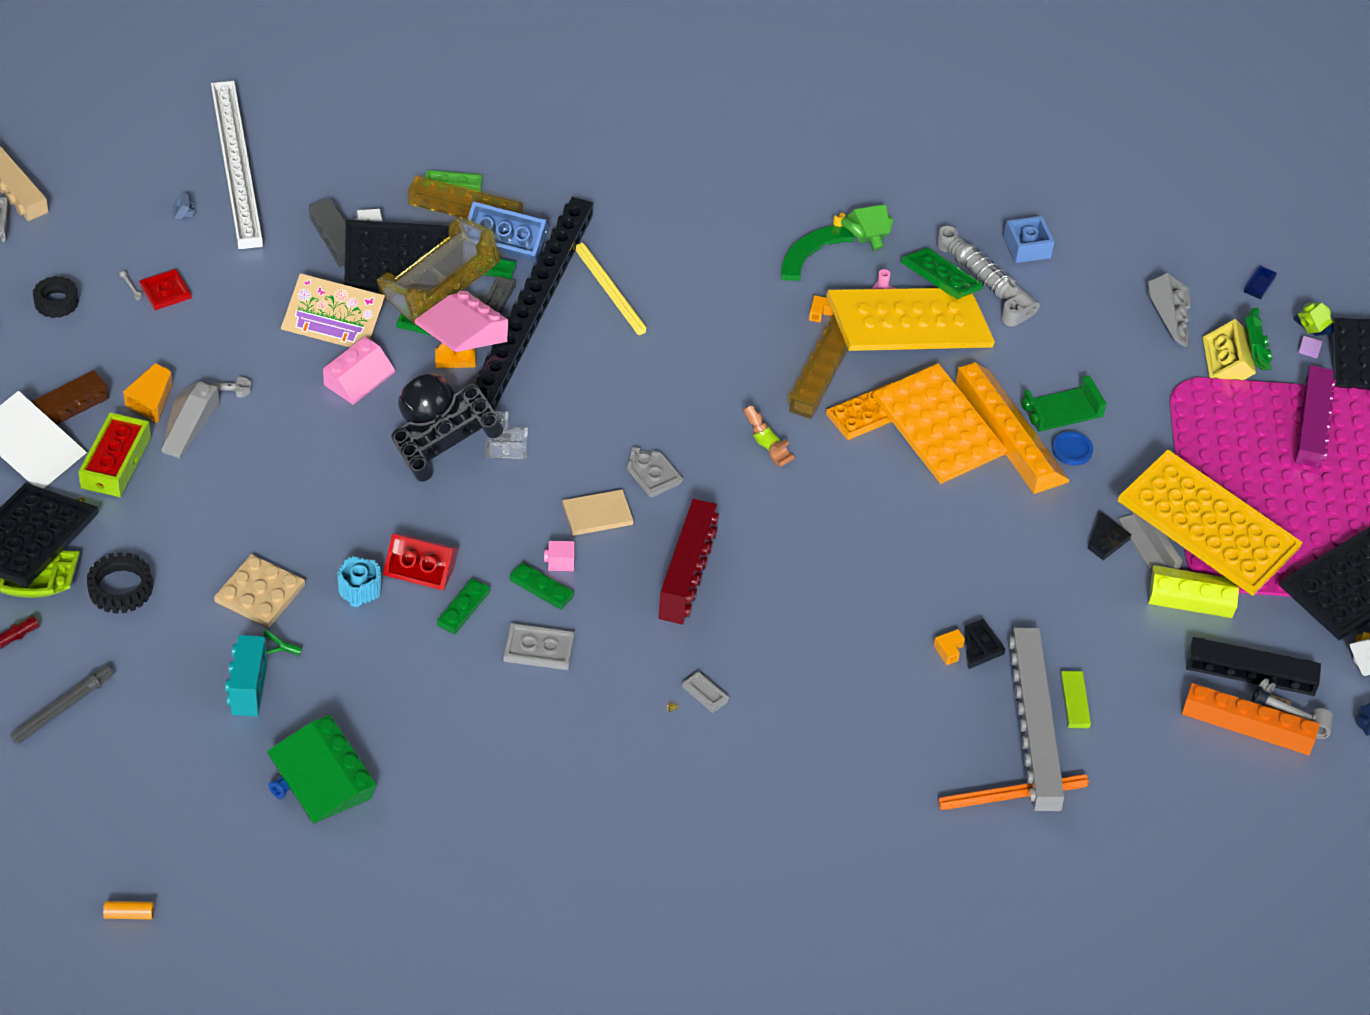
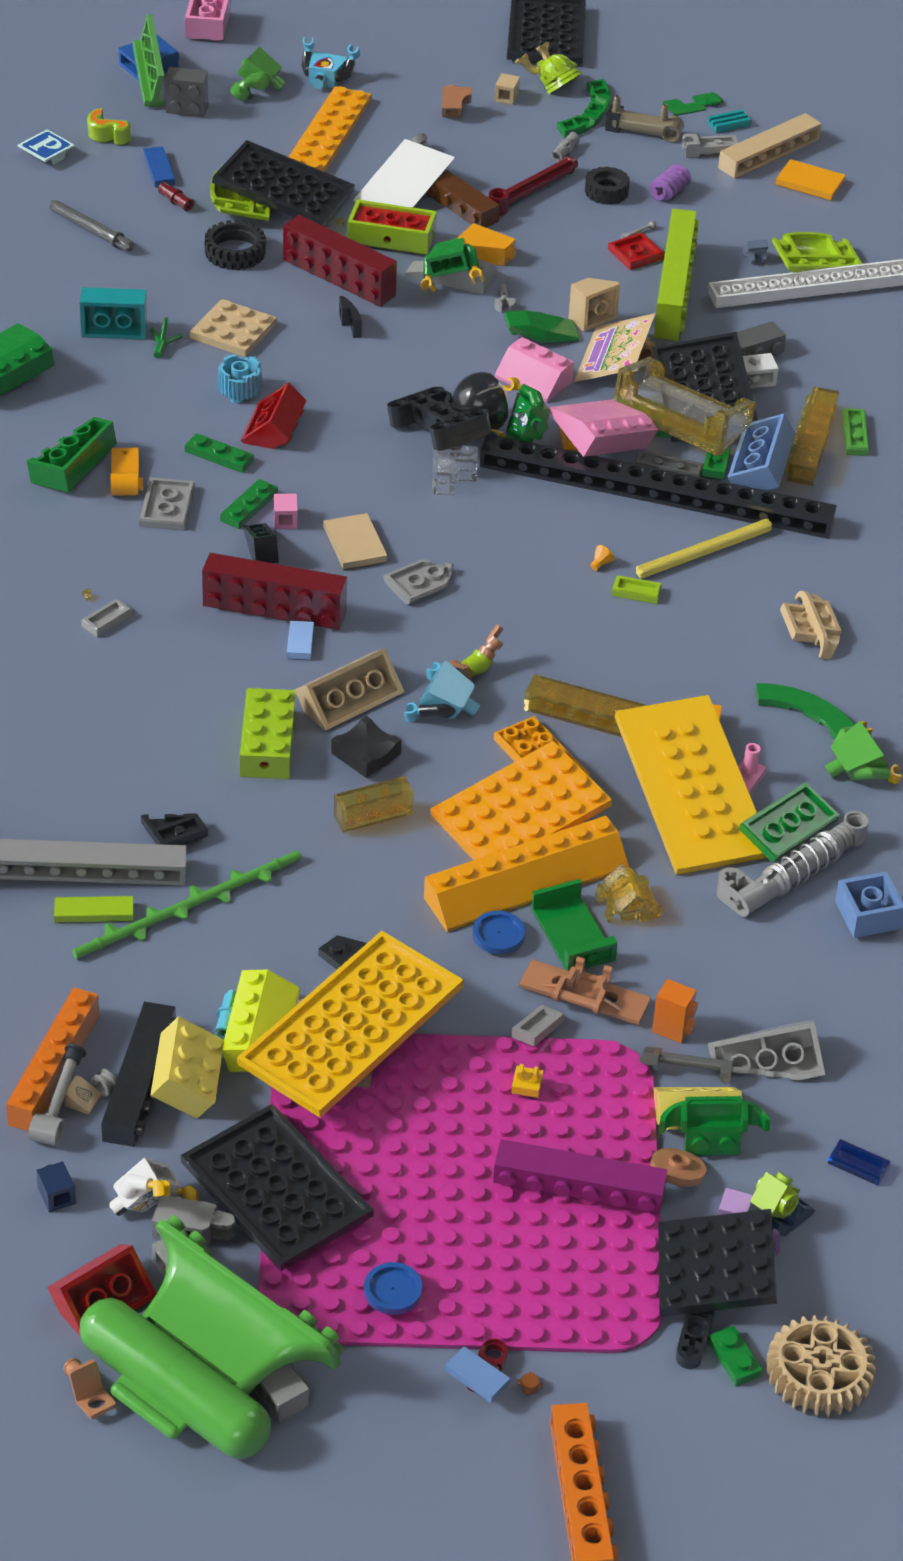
camera: 90 degrees right, 5 degrees down
light orange piece [933,629,965,665] -> none
none -> green wedge [26,417,117,493]
none -> bright green plant [72,850,302,959]
none -> light orange door [111,448,143,496]
none -> light yellow brick [151,1016,224,1119]
none -> medium azure axle [214,990,236,1039]
none -> lime brick [240,688,296,779]
none -> black slope [243,523,279,563]
none -> dark red brick [283,215,397,307]
none -> light blue tile [287,621,314,660]
none -> tan slope [294,648,404,731]
none -> black brick [331,716,401,778]
none -> clear yellow brick [334,776,414,833]
none -> black slope [339,296,362,338]
none -> medium azure torso [404,660,480,722]
none -> green torso [420,238,484,293]
none -> dark red piece [488,157,578,216]
none -> green torso [491,377,550,443]
none -> green piece [504,311,580,343]
none -> yellow tile [511,1064,544,1098]
none -> light grey tile [512,1005,564,1046]
none -> nougat piece [519,956,651,1025]
none -> tan slope [568,278,620,332]
none -> light orange rock [590,545,615,571]
none -> clear yellow piece [595,864,663,923]
none -> lime tile [612,575,662,604]
none -> dark grey hinge [639,1047,733,1084]
none -> medium lavender piece [649,164,691,201]
none -> nougat piece [650,1148,707,1187]
none -> orange brick [652,979,699,1044]
none -> lime brick [654,208,700,341]
none -> lime slope [772,232,862,272]
none -> light orange tile [775,159,846,200]
none -> tan plate [780,591,842,660]

